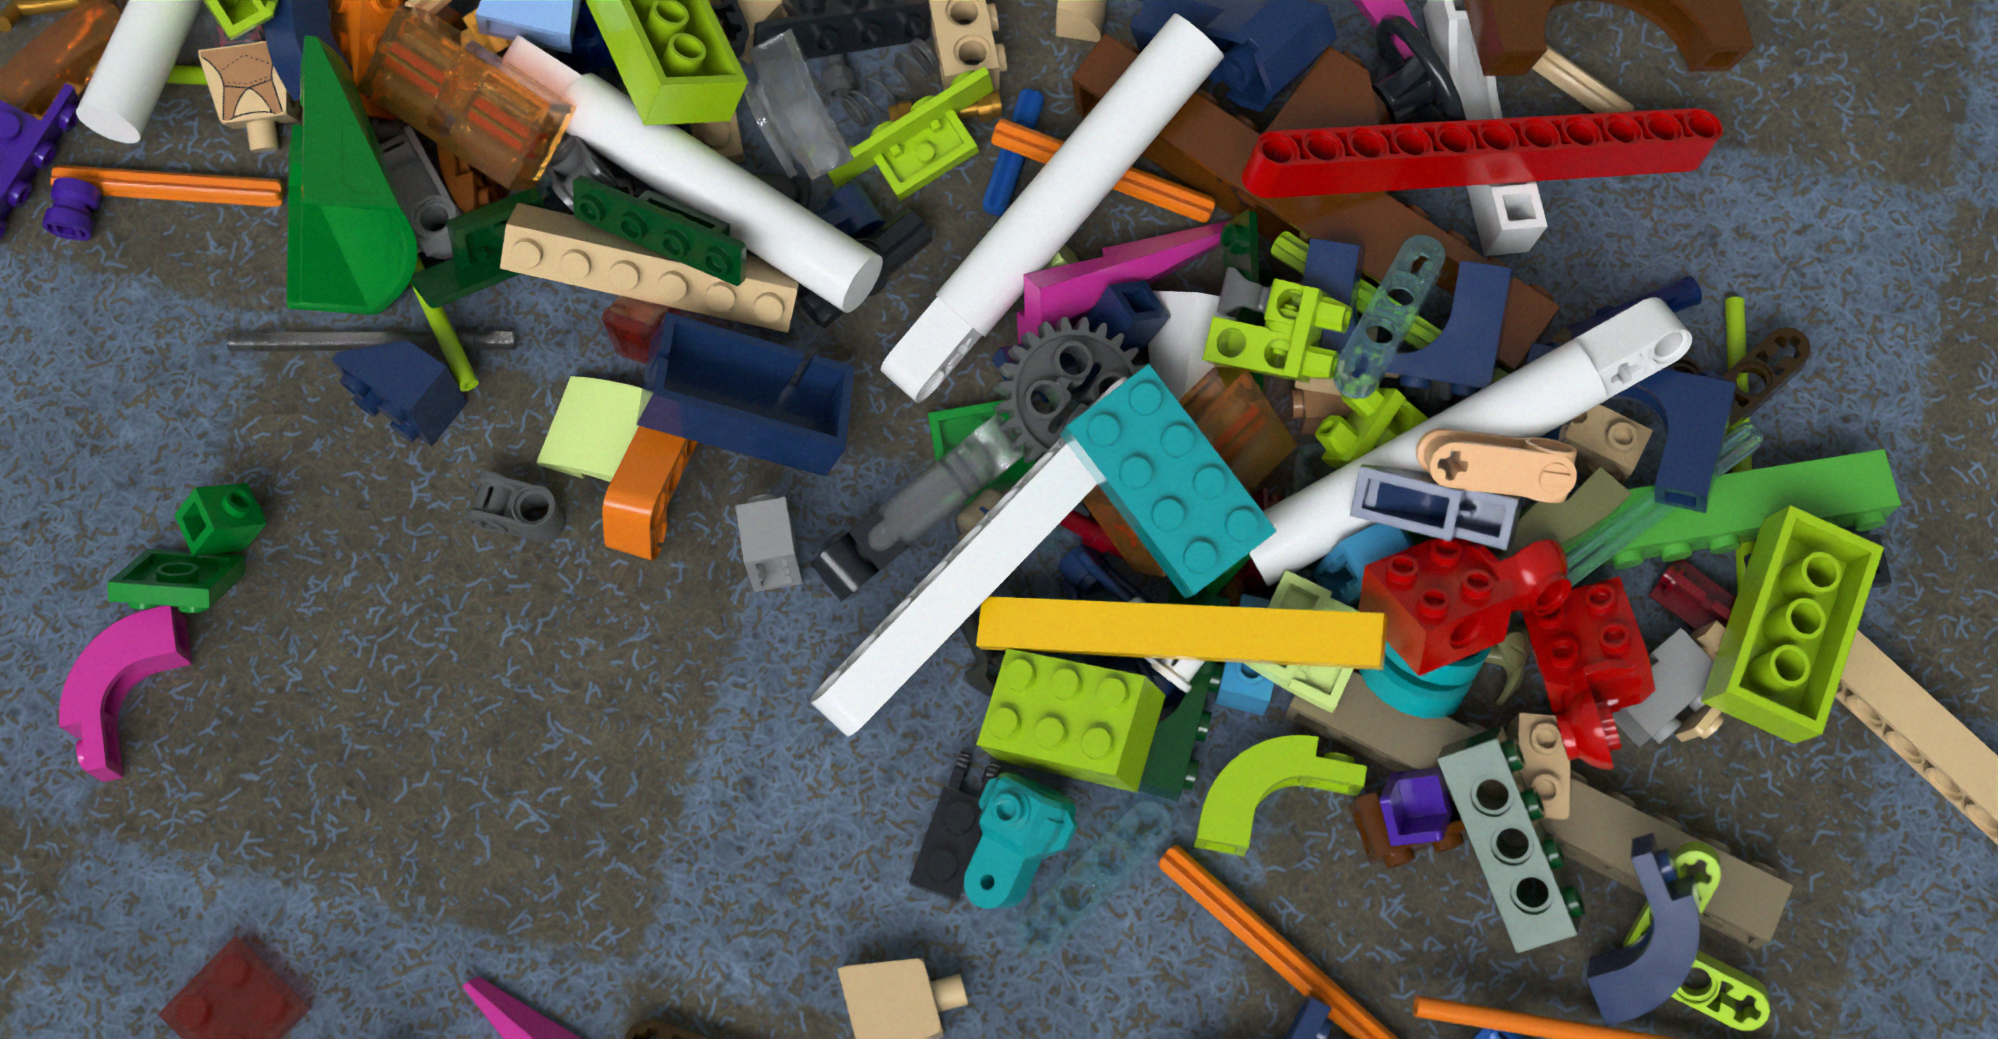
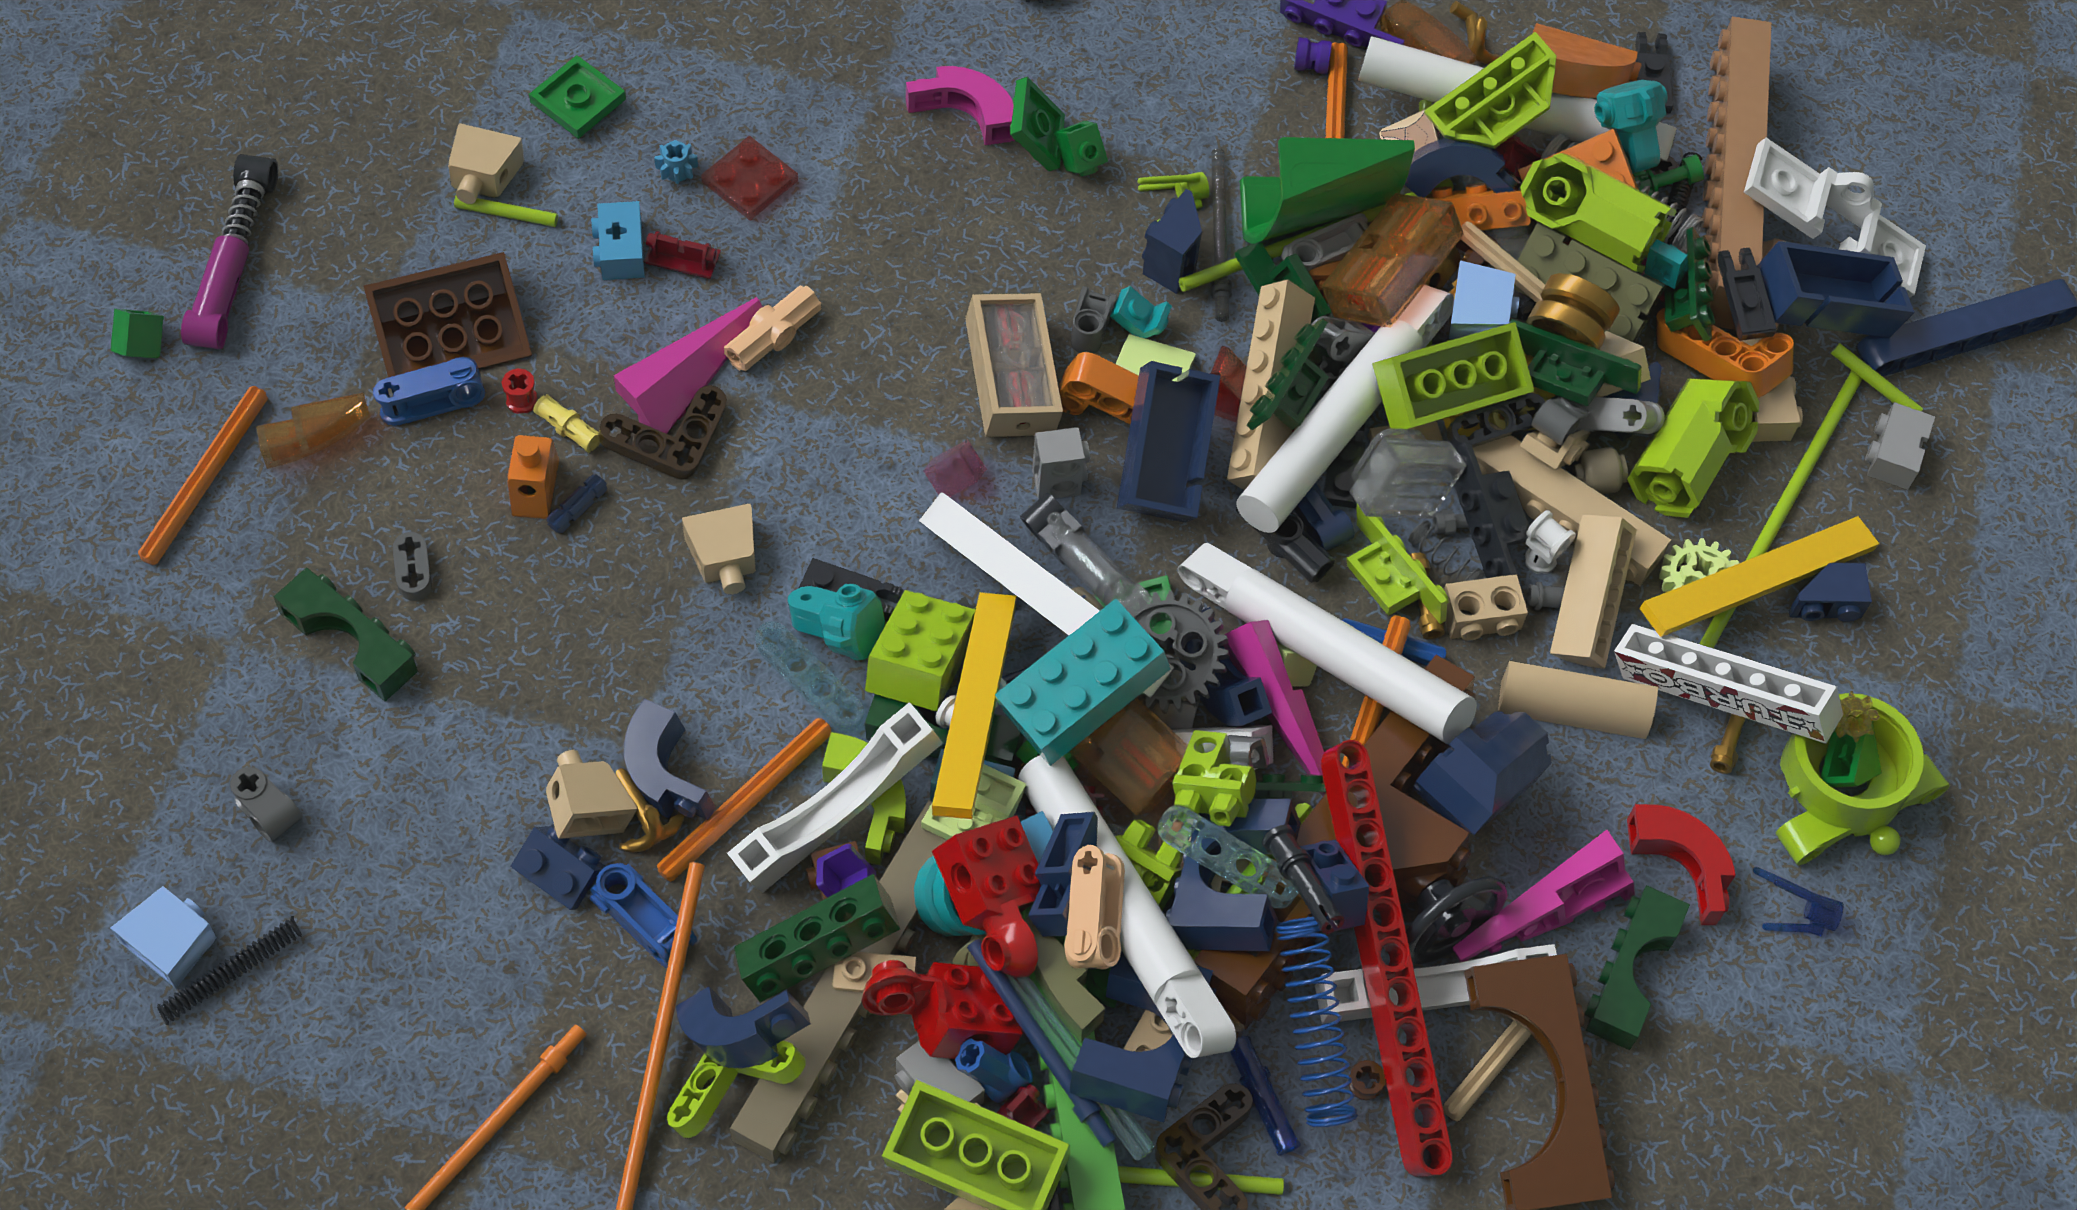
camera: 85 degrees right, 10 degrees down
none -> light nougat piece [724,285,821,371]
none -> white arch [727,702,943,893]
none -> clear pink panel [923,439,987,497]
none -> blue piece [955,1038,1033,1103]
none -> brick [965,293,1063,437]
none -> dark blue bar [967,939,1117,1148]
none -> teal bracket [1110,286,1172,338]
none -> lime plant [1137,172,1210,221]
none -> black pin [1262,824,1345,934]
none -> blue piece [1275,917,1358,1127]
none -> dark blue slope [1300,840,1370,931]
none -> reddish brown bush [1348,1060,1386,1101]

